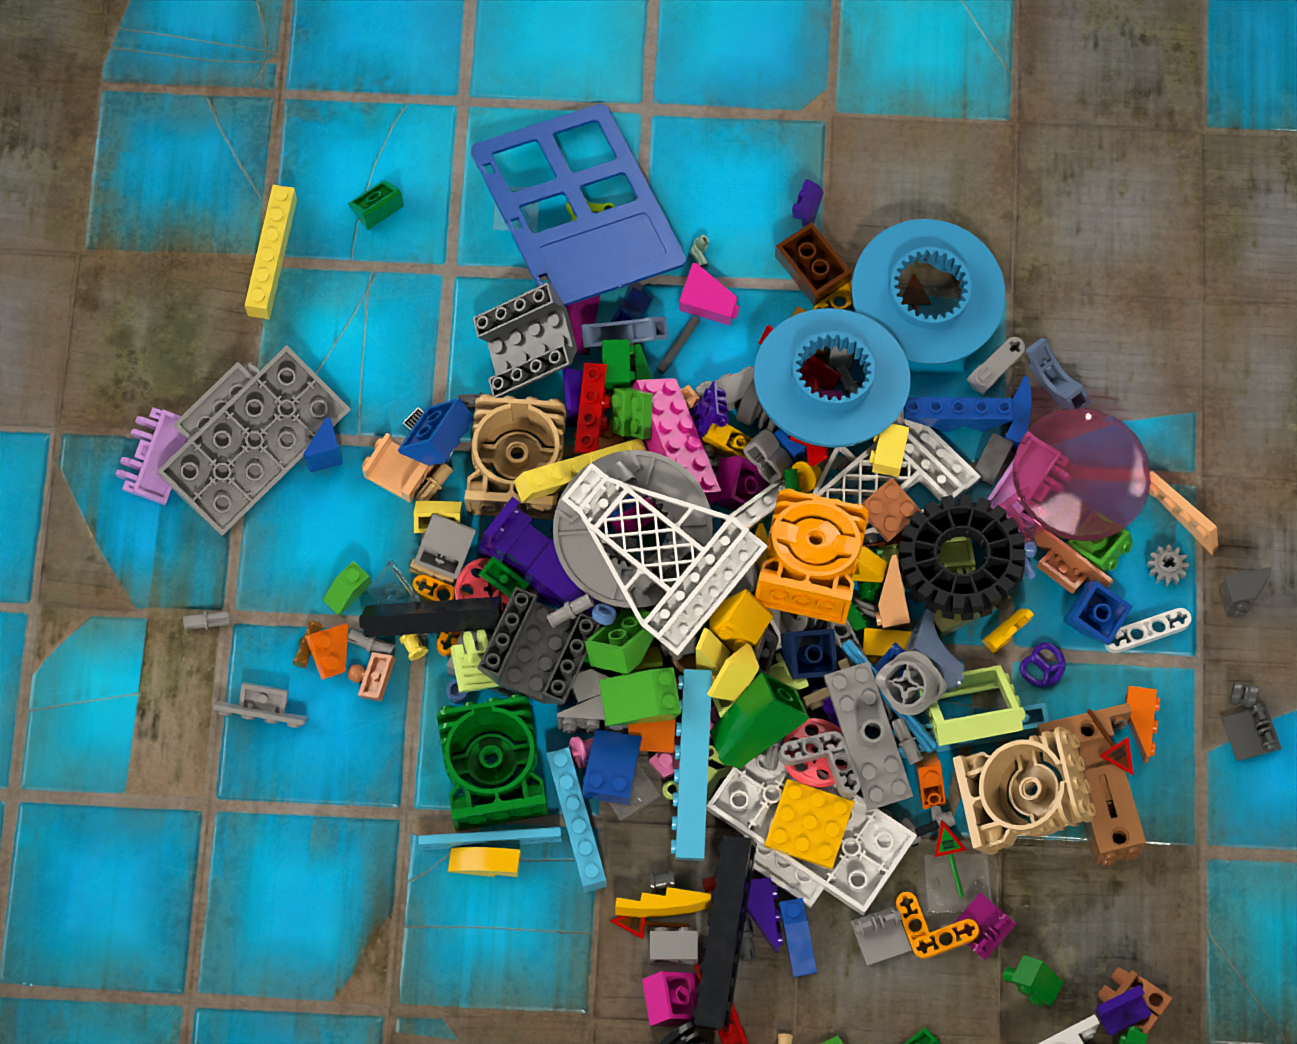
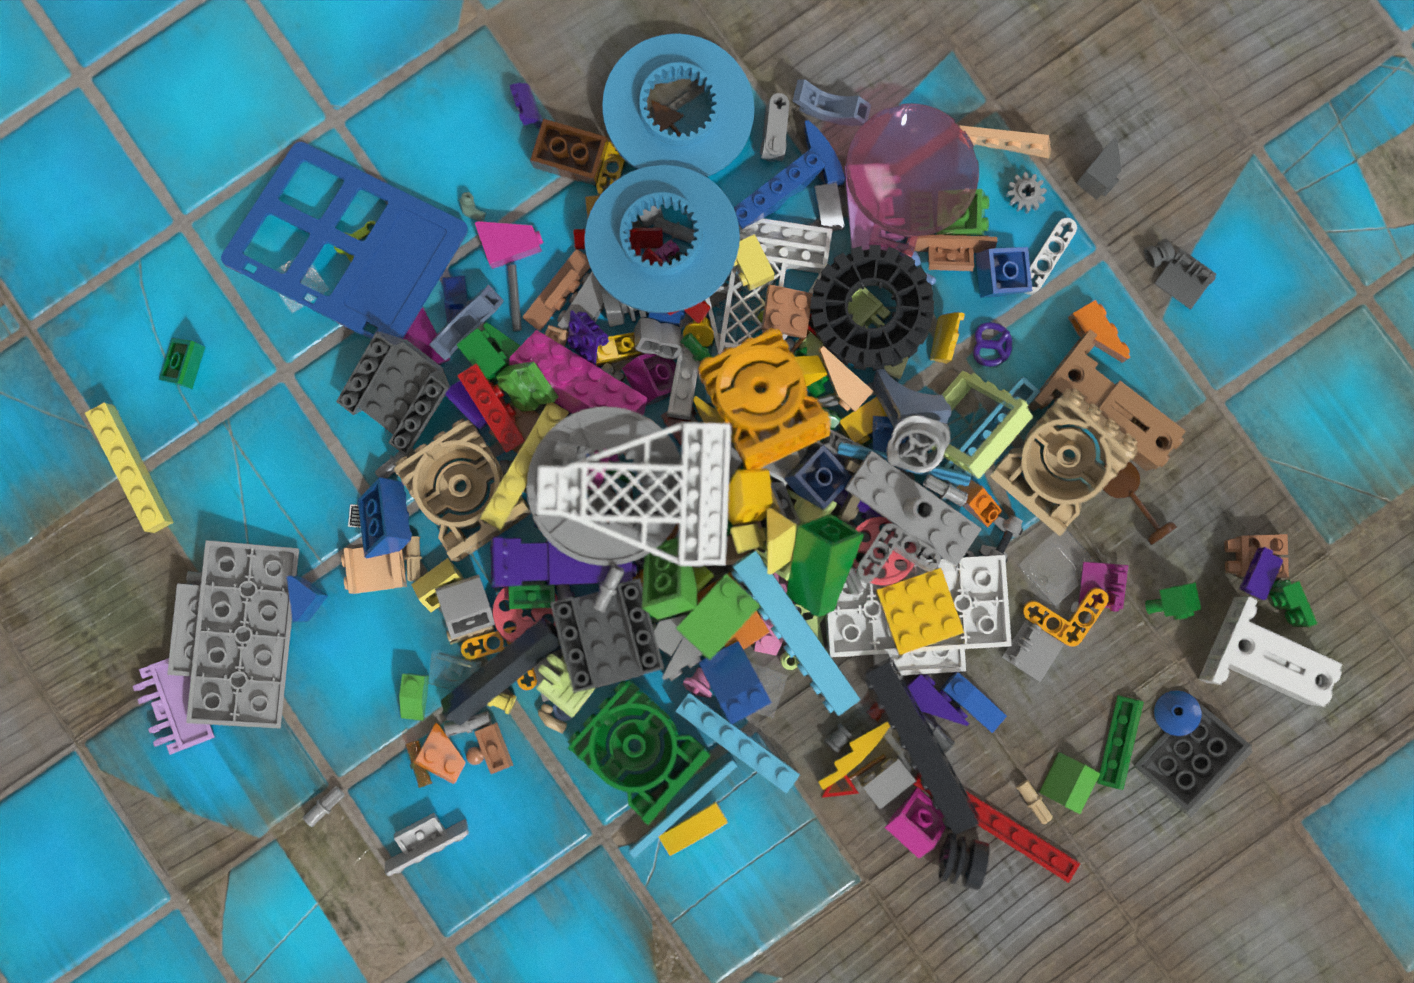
camera: 35 degrees left, 15 degrees up
medium blue tile [592,603,617,625] -> none
piece [934,820,967,898] -> none
piece [1087,709,1134,776] -> none
none -> nougat bracket [523,249,590,331]
none -> tan arm [538,703,567,733]
none -> reddish brown piece [1102,461,1177,545]

